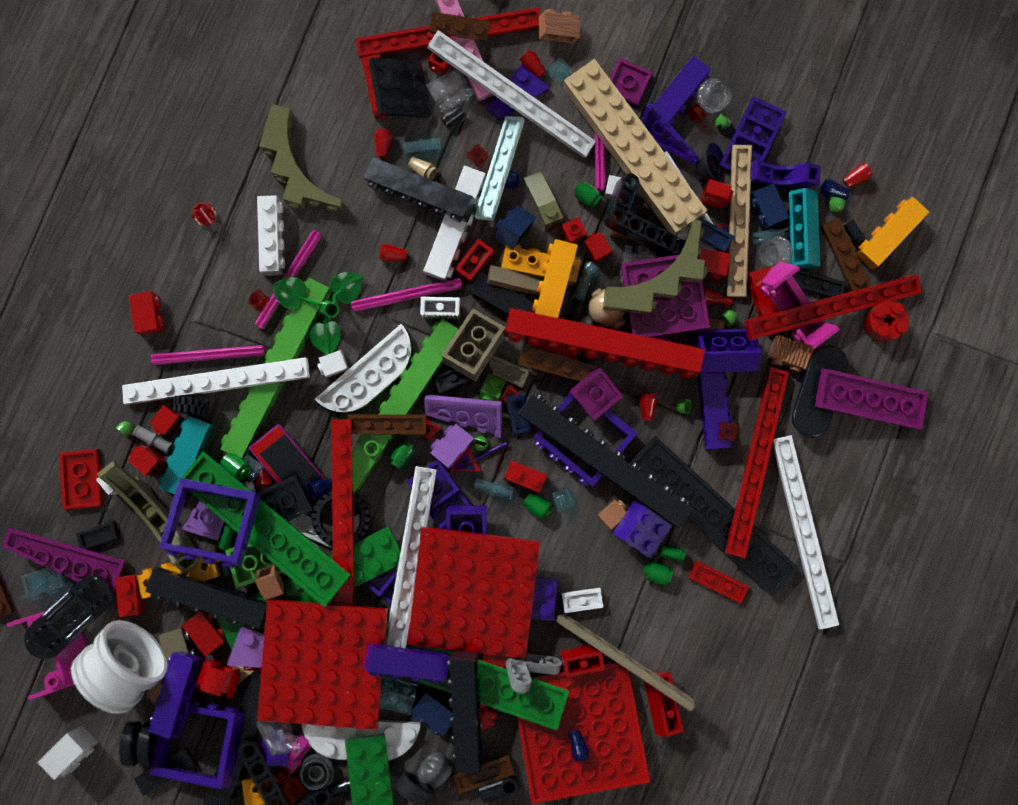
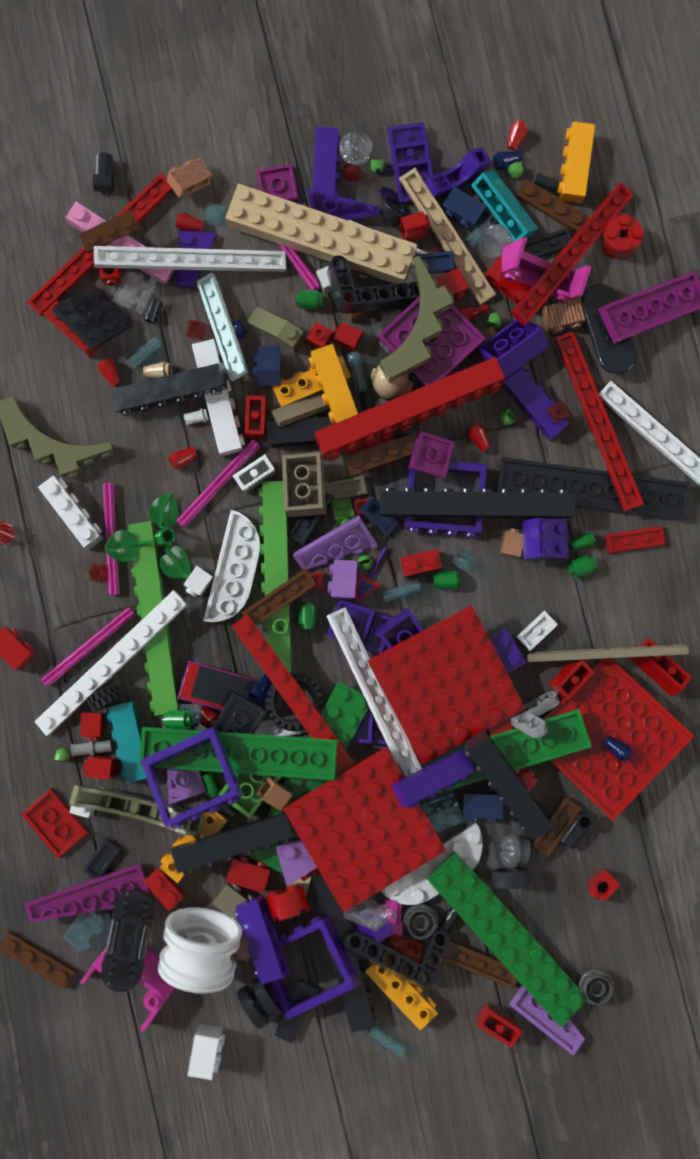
camera: 35 degrees left, 0 degrees up
none -> white pin [184,408,209,426]

